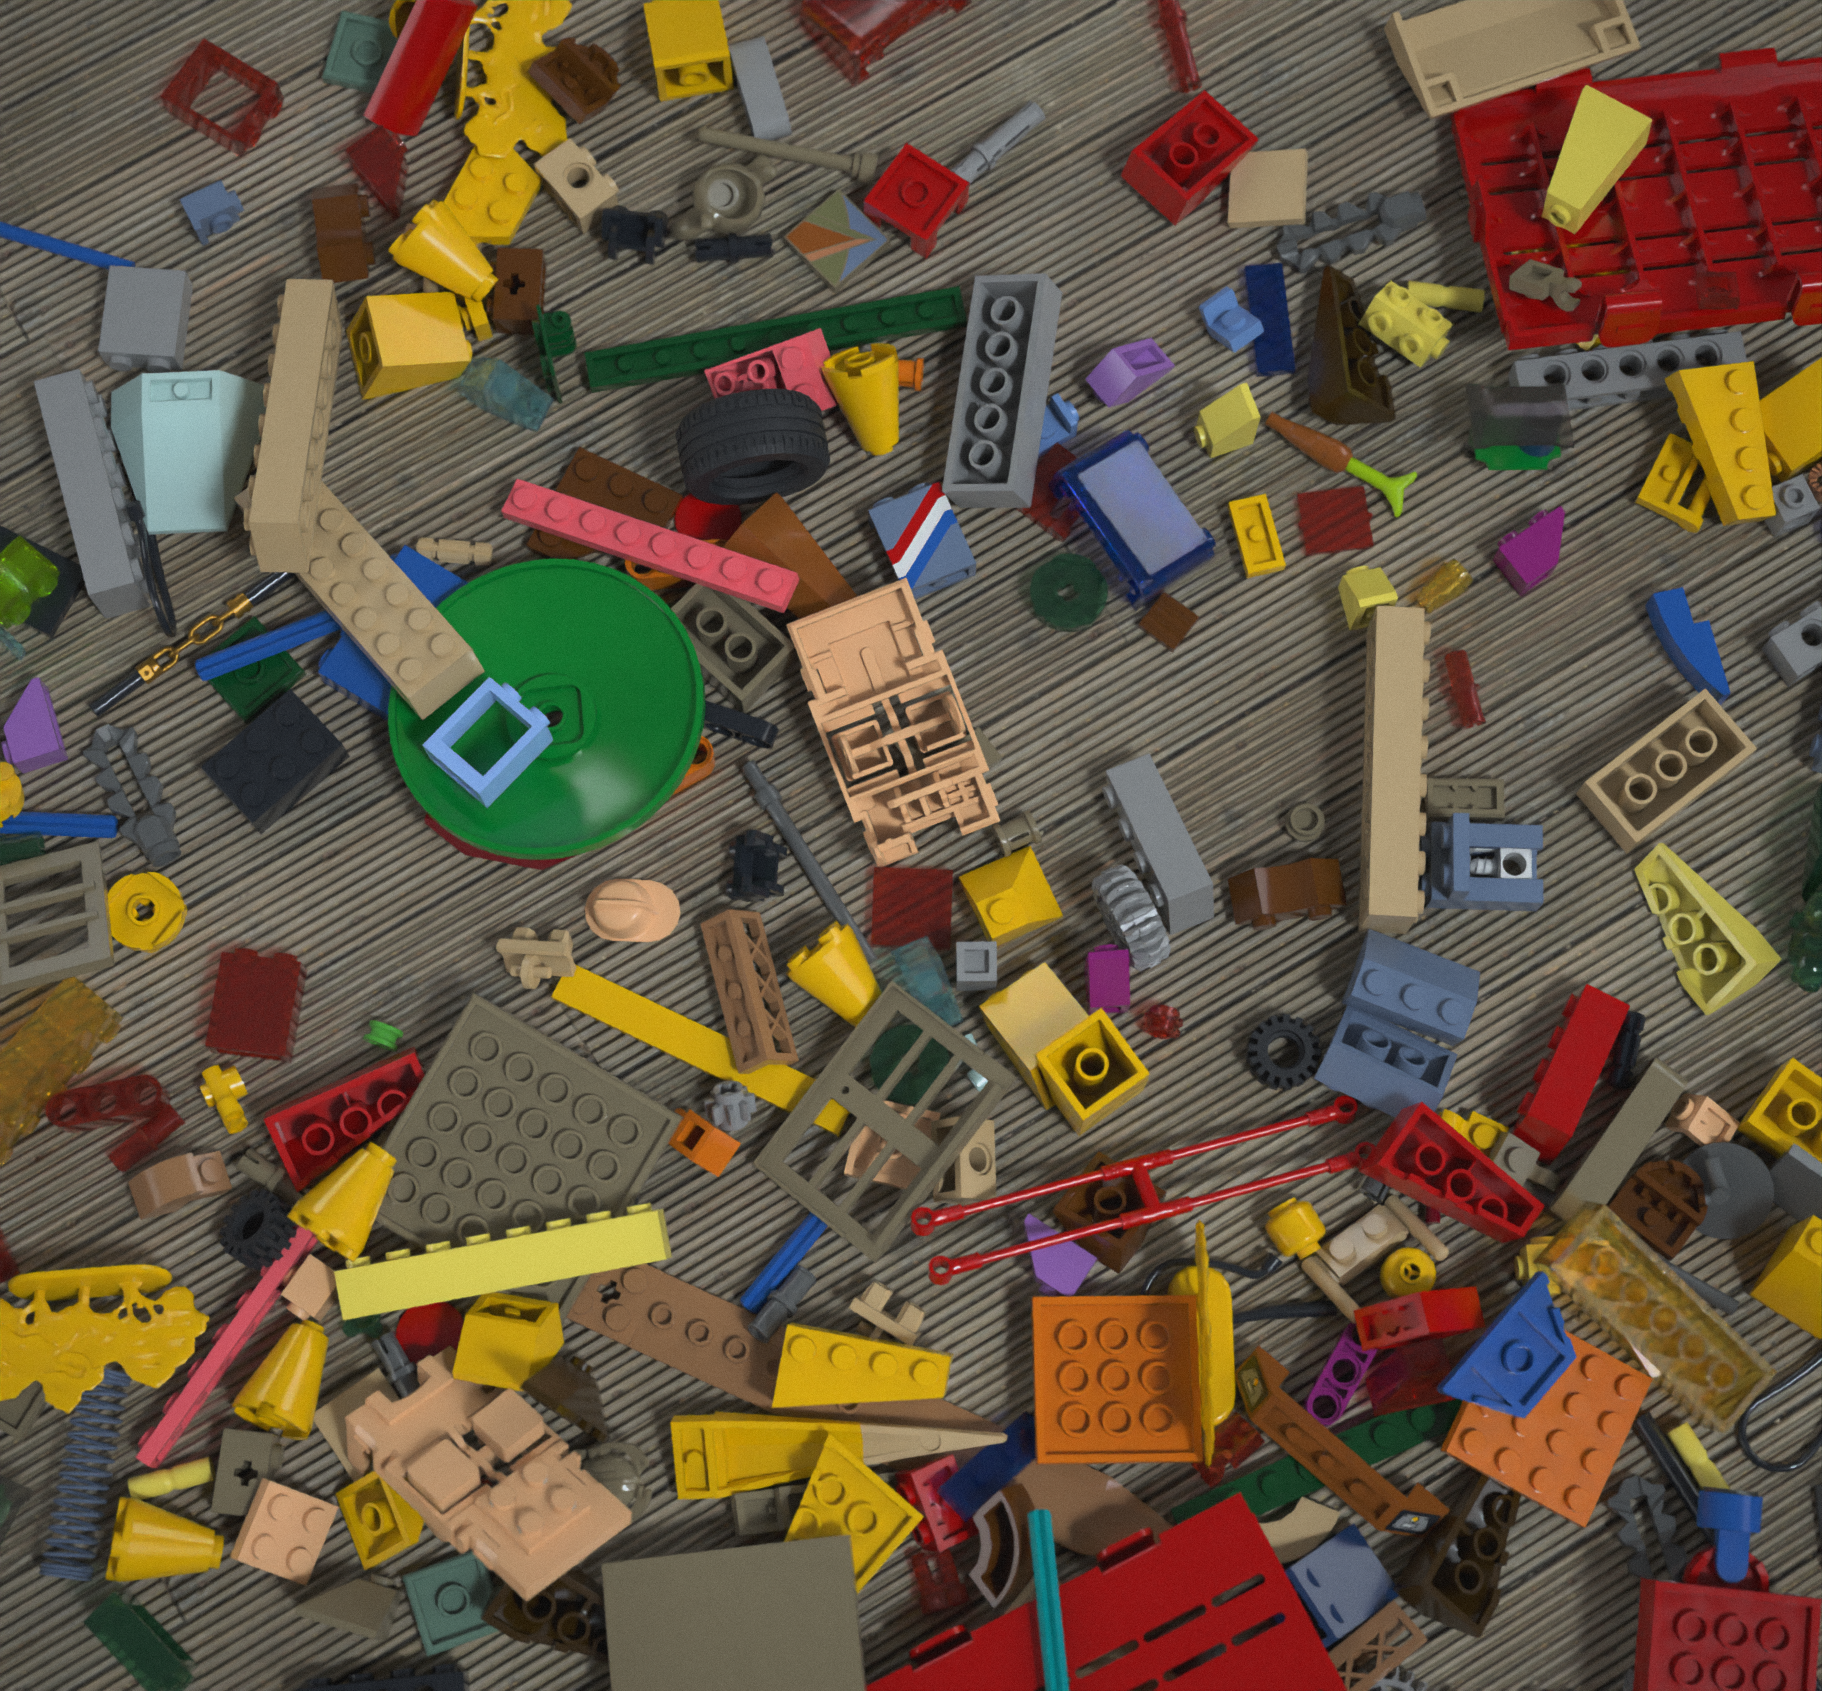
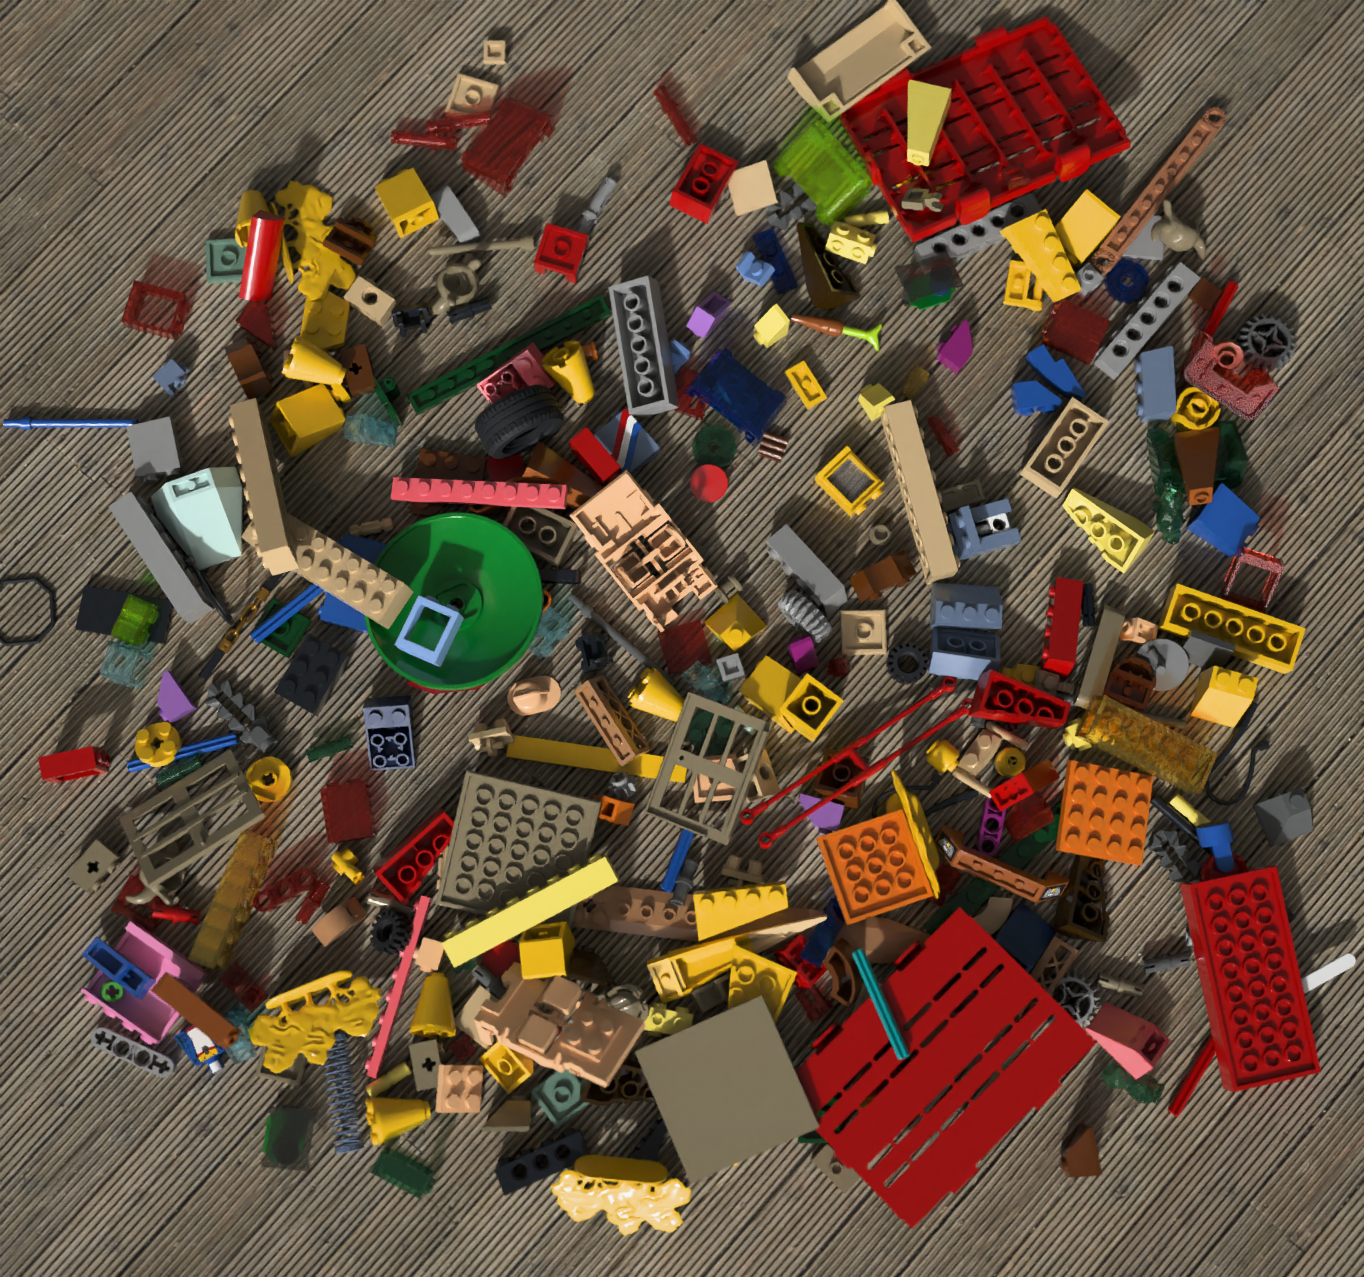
camera: 20 degrees left, 5 degrees up
yellow cone [287,1142,397,1263] -> none
bright green bush [363,1020,404,1052] -> none
tile [783,189,890,293] -> none
clear red piece [1297,486,1374,556] -> none
blue wing [1436,1271,1577,1419] -> none
none -> clear green pin [305,734,353,763]
none -> dark blue slope [363,695,416,771]
none -> clear red plate [450,1035,477,1062]
none -> clear light blue brick [528,606,570,660]
none -> red window [569,427,622,487]
none -> light yellow brick [644,1002,693,1037]
none -> red piece [690,464,728,502]
none -> clear neon green windscreen [774,120,872,228]
none -> window [814,446,884,517]
none -> tan tile [840,609,887,655]
none -> blue slope [1010,380,1061,416]
none -> clear red brick [1041,299,1111,365]

